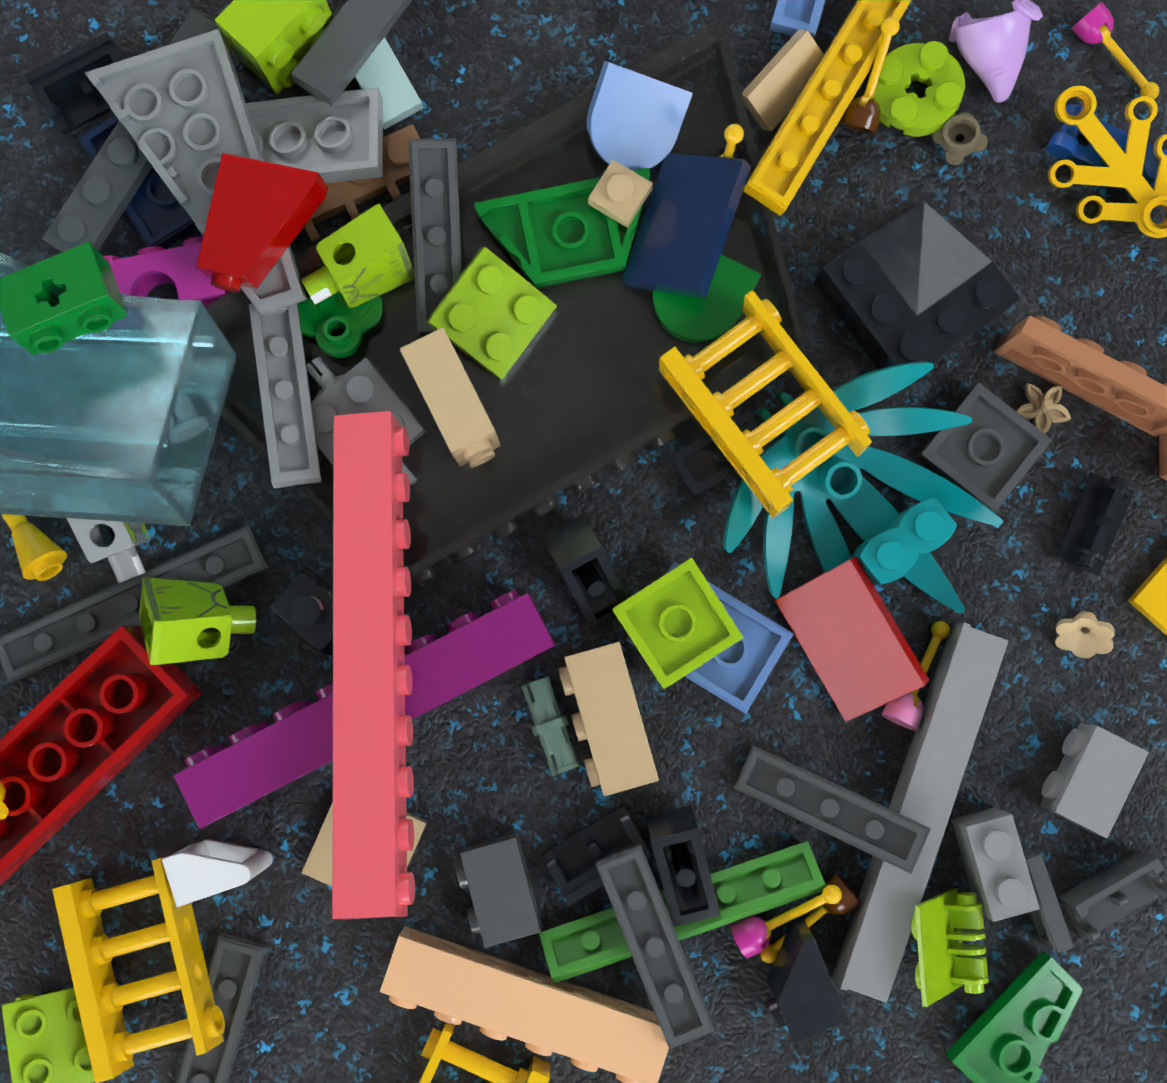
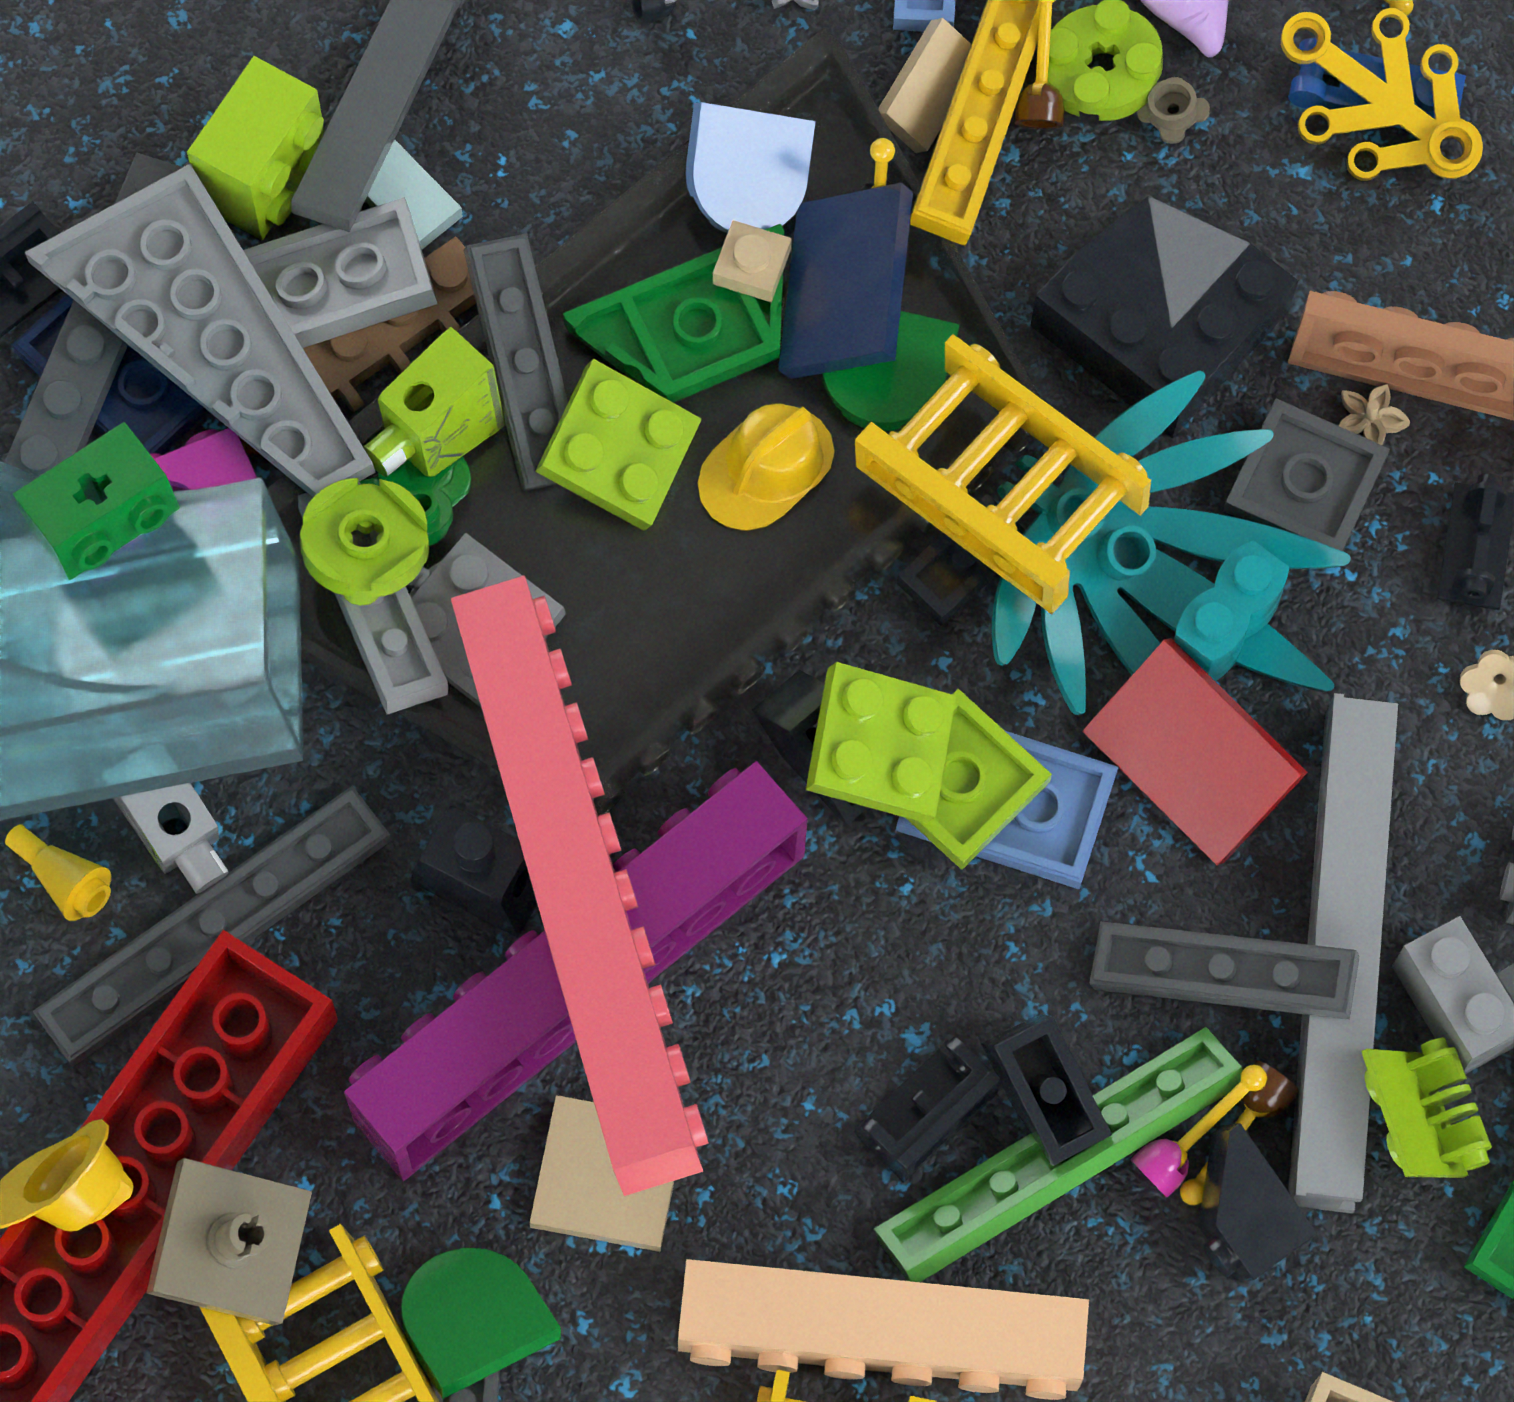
camera: 15 degrees left, 15 degrees down
lime torso [139,578,256,665] -> none
white tile [162,839,273,907] -> none
red slope [196,153,328,292] -> none
tan window [400,327,501,468] -> none
dark grey brick [455,831,542,948] -> none
sand green pin [521,677,580,776] -> none
tan brick [558,642,659,796] -> none
dark grey tile [595,843,715,1050] -> none
hinge [882,621,950,731] -> none
none -> dark tan tile [146,1158,312,1326]
none -> lime plate [300,478,429,606]
none -> green tile [401,1248,561,1399]
none -> yellow piece [698,403,835,531]
none -> lime plate [806,662,956,823]

